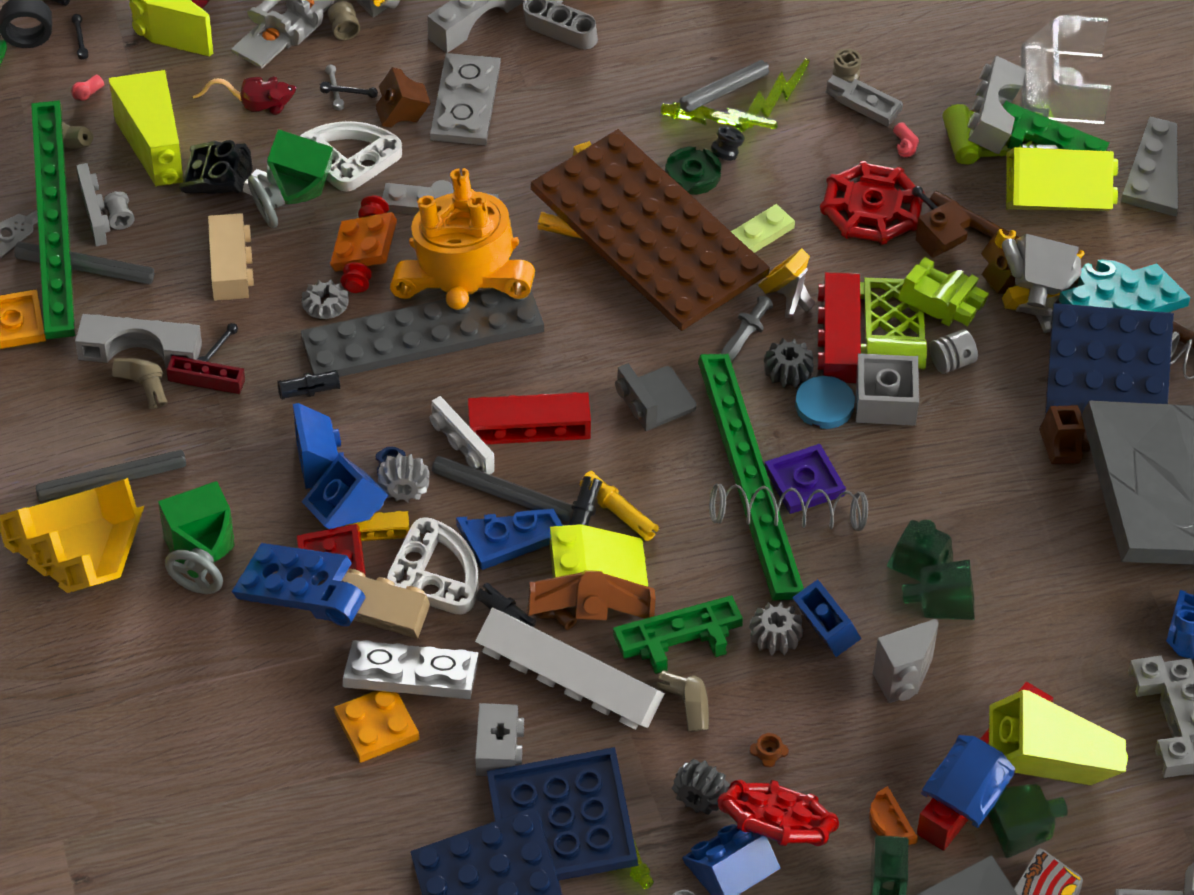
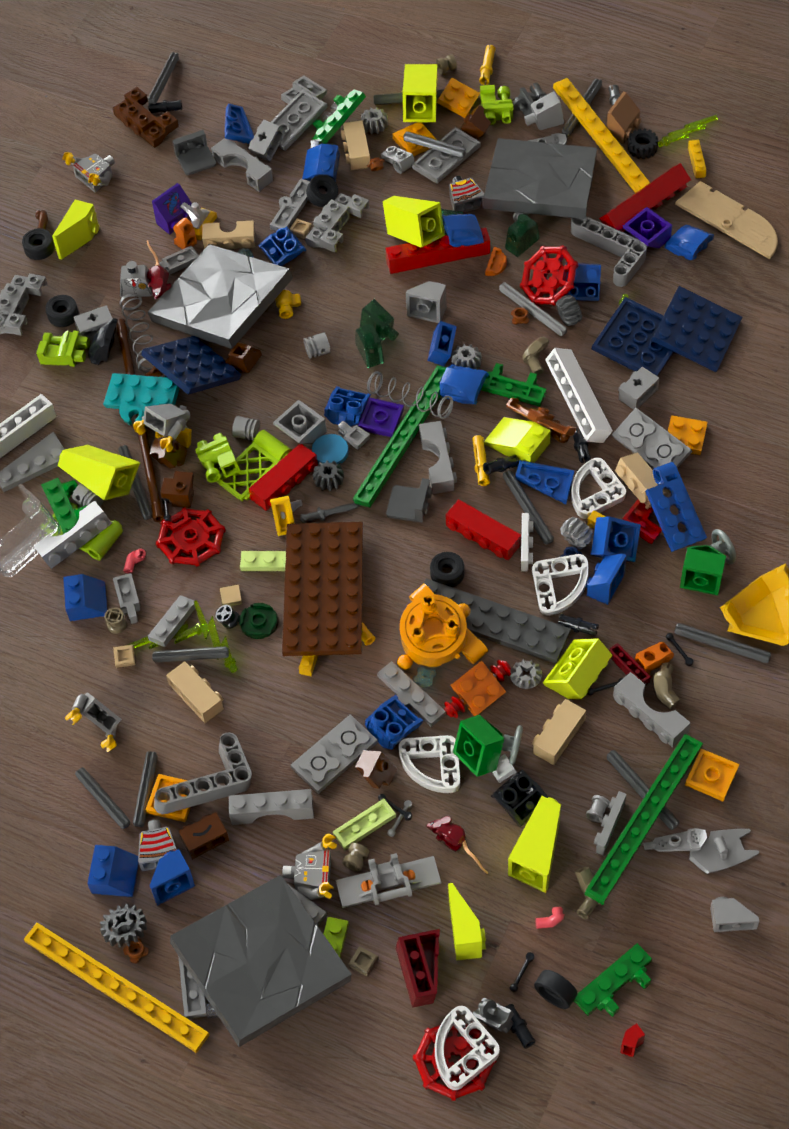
camera: 135 degrees left, 5 degrees up
none -> blue slope [63,574,108,621]
none -> tan tile [113,645,136,668]
none -> dark grey axle [118,445,153,520]
none -> light grey plate [148,595,197,647]
none -> tan brick [166,661,224,723]
none -> tan tile [220,585,242,606]
none -> yellow piece [275,290,301,319]
none -> light grey piece [303,332,331,359]
none -> blue slope [324,386,371,427]
none -> yellowish green plate [333,799,396,850]
none -> light grey plate [338,421,370,450]
none -> blue slope [365,695,423,750]
none -> light grey arch [419,421,457,494]
none -> black tyre [430,552,465,587]
none -> blue slope [440,364,489,405]
none -> light grey axle [499,282,567,336]
none -> white beam [532,554,588,616]
none -> neon yellow slope [543,639,612,699]
none -> orange leg [634,642,674,674]
none -> black hinge [666,633,693,666]

